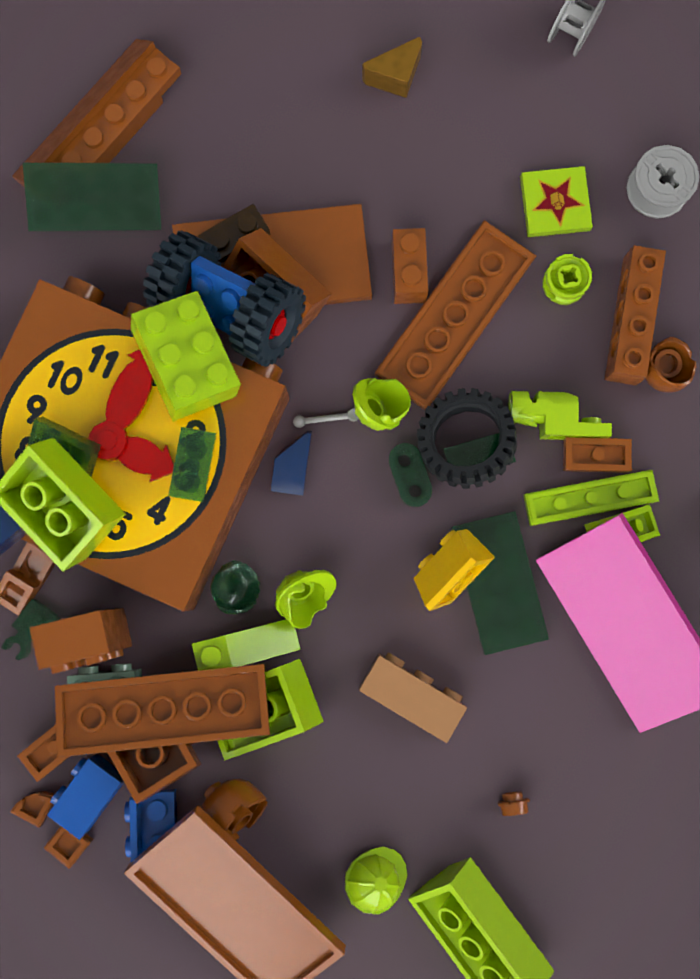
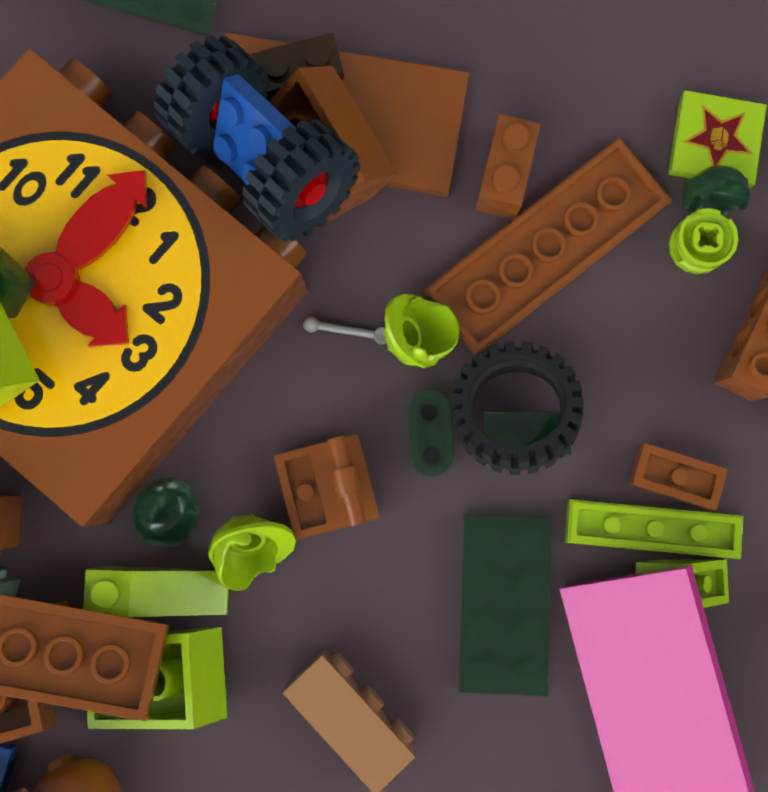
camera: 15 degrees right, 0 degrees up
lime brick [131,291,241,421] -> none
clear green plate [168,427,217,503] -> none
dark blue slope [271,431,312,496] -> none
yellow slope [413,529,495,611] -> none
lime plate [508,391,612,440] -> none
none -> dark orange plate [273,433,380,540]
none -> clear green hair [682,164,751,217]

